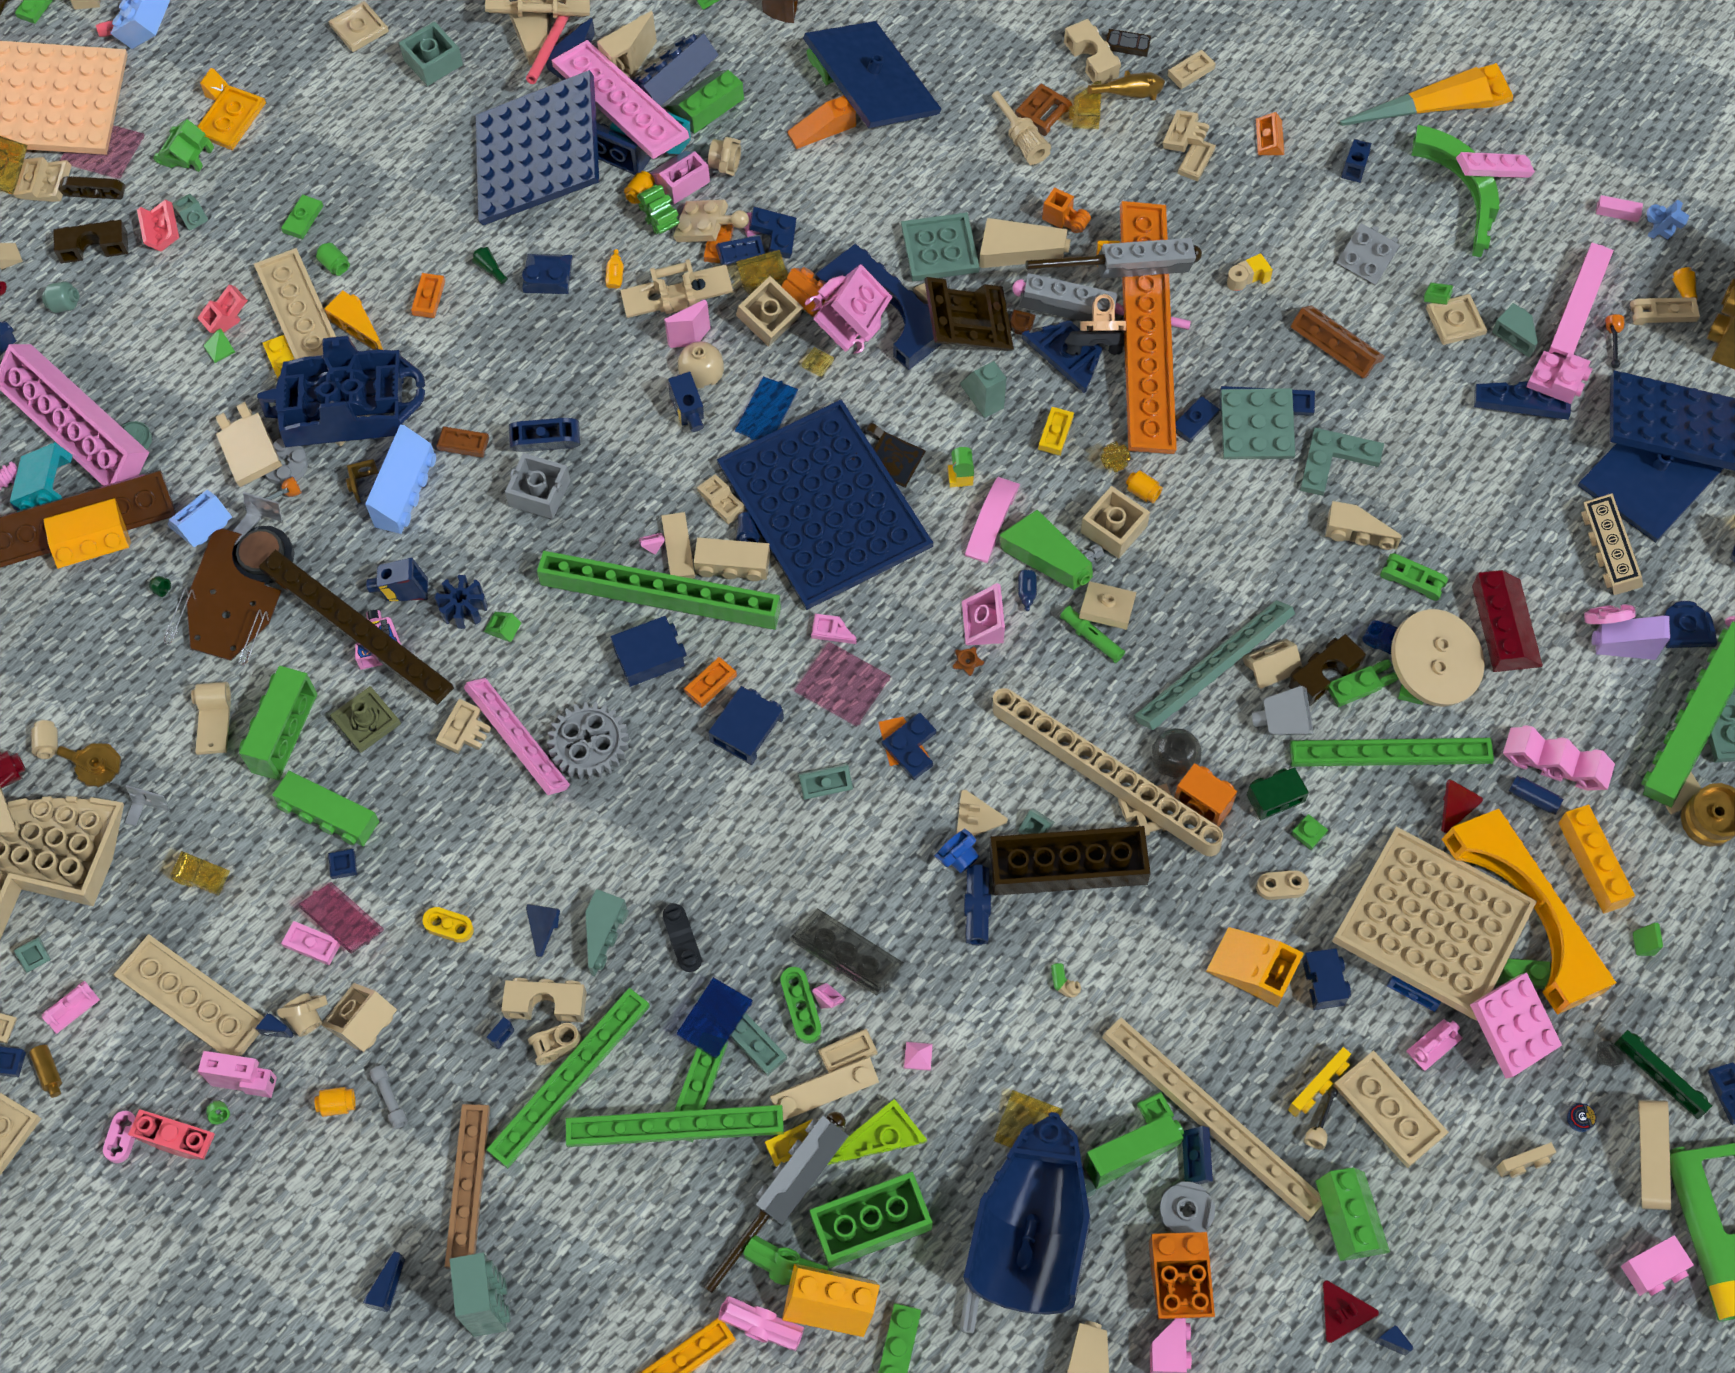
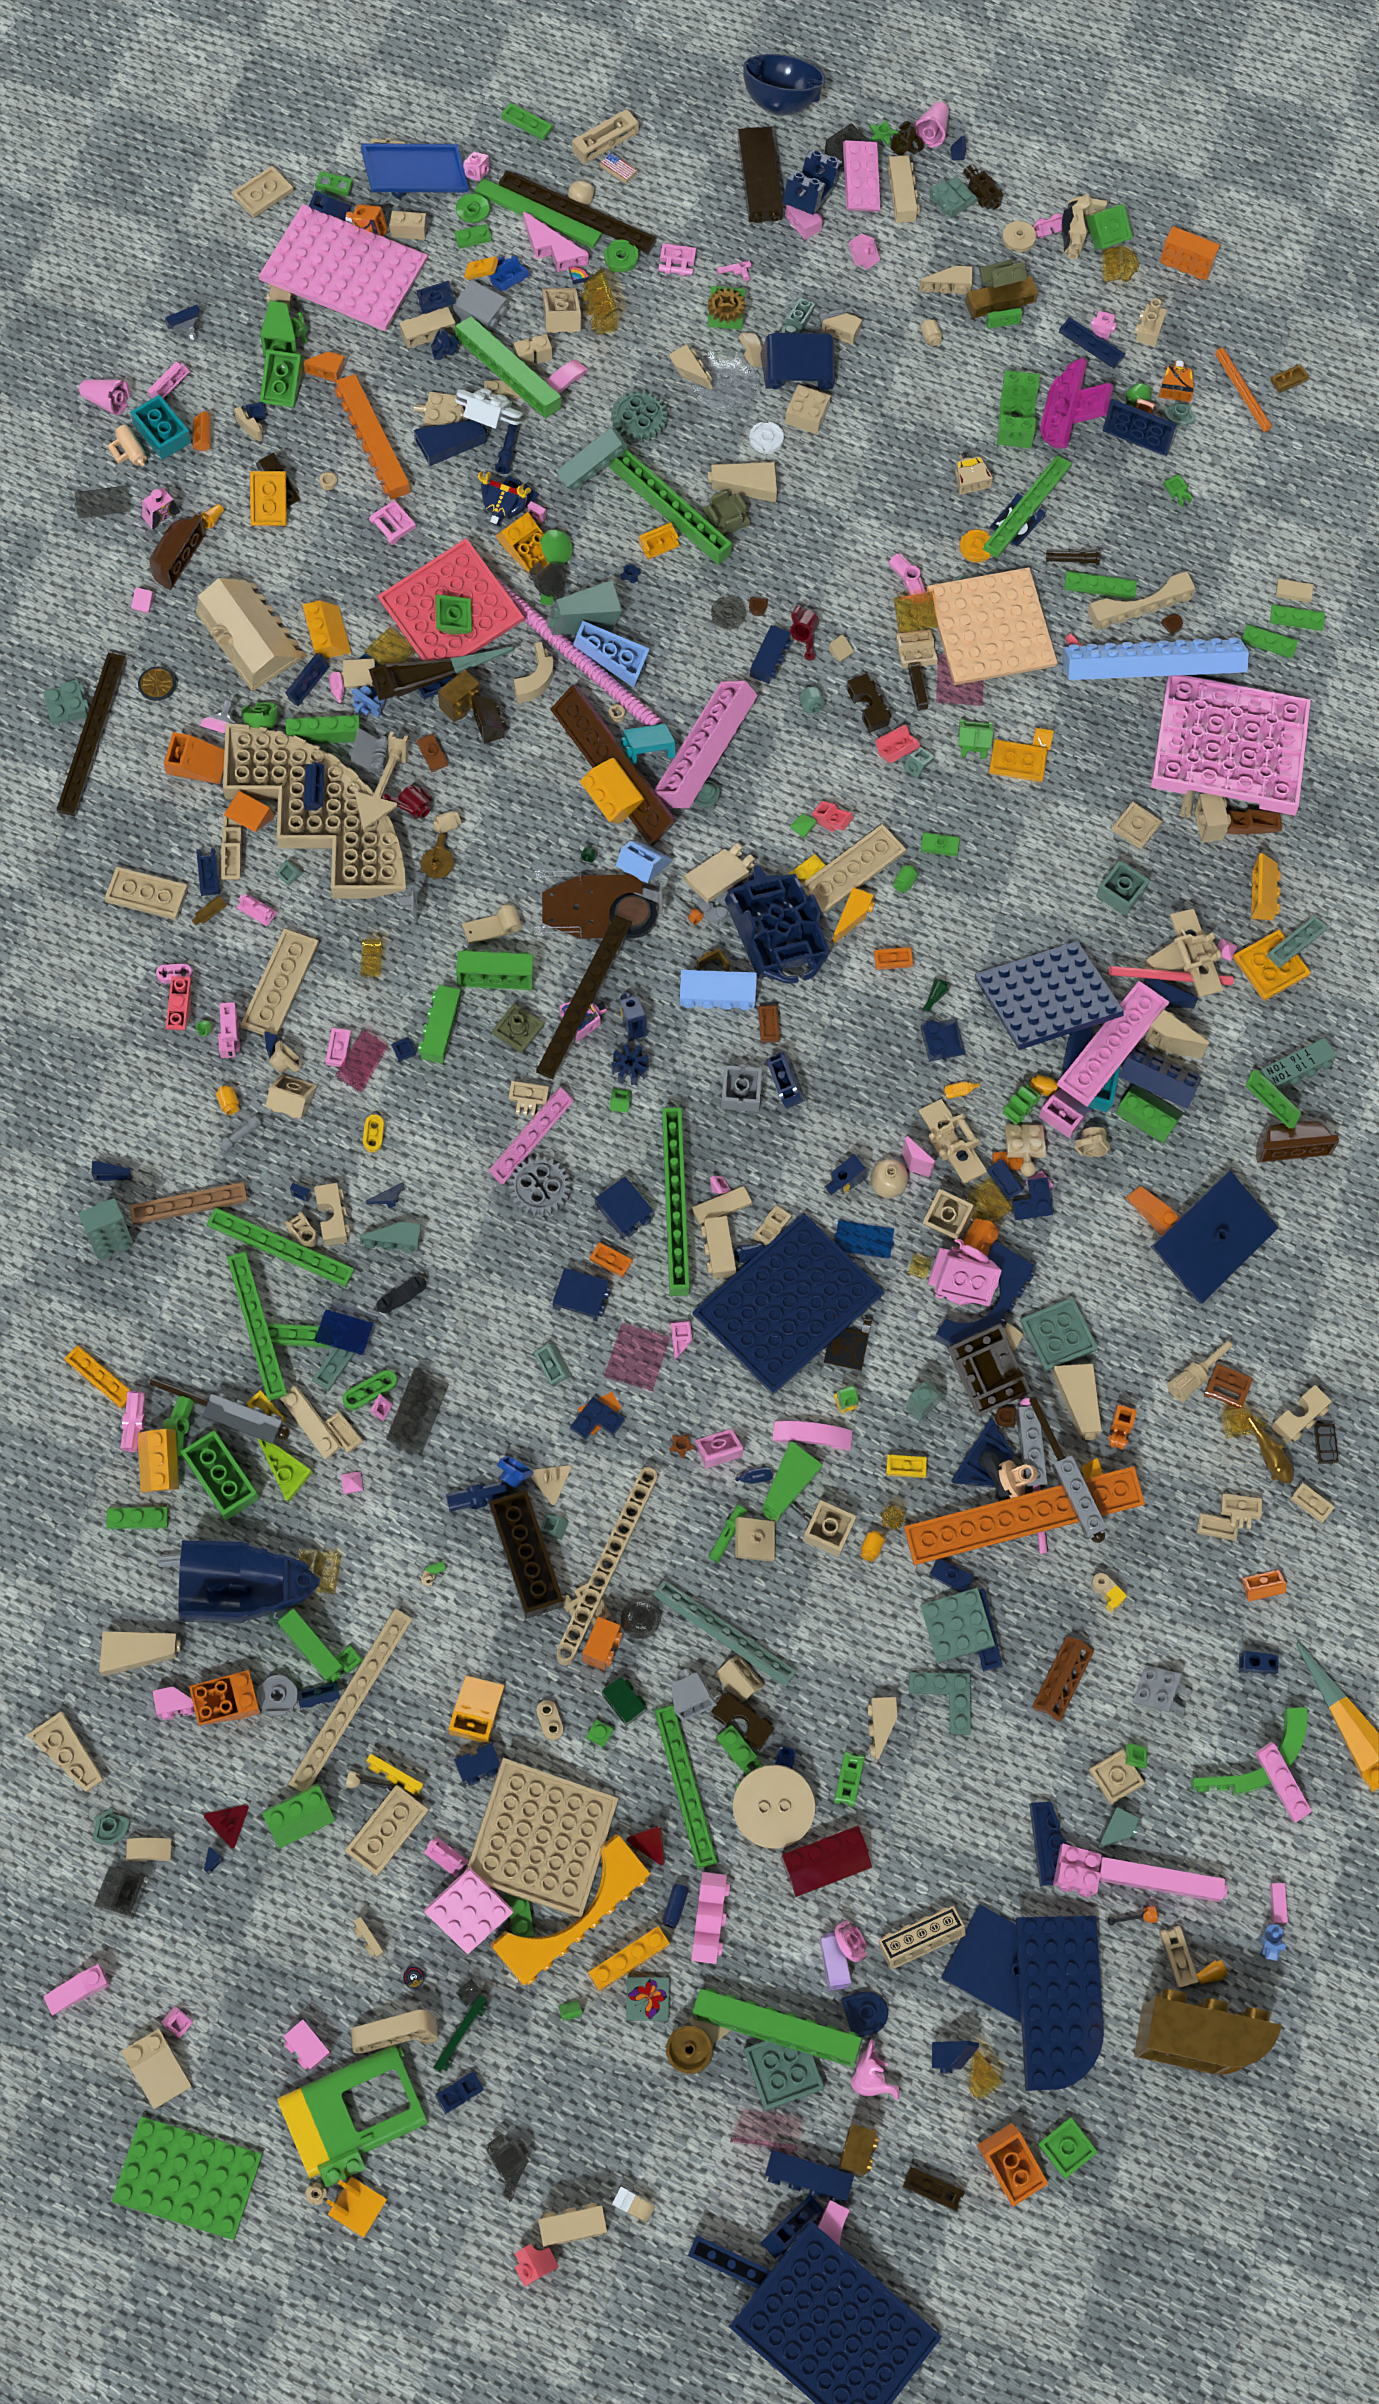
camera: 70 degrees right, 5 degrees up
none -> tile [626,1977,669,2022]

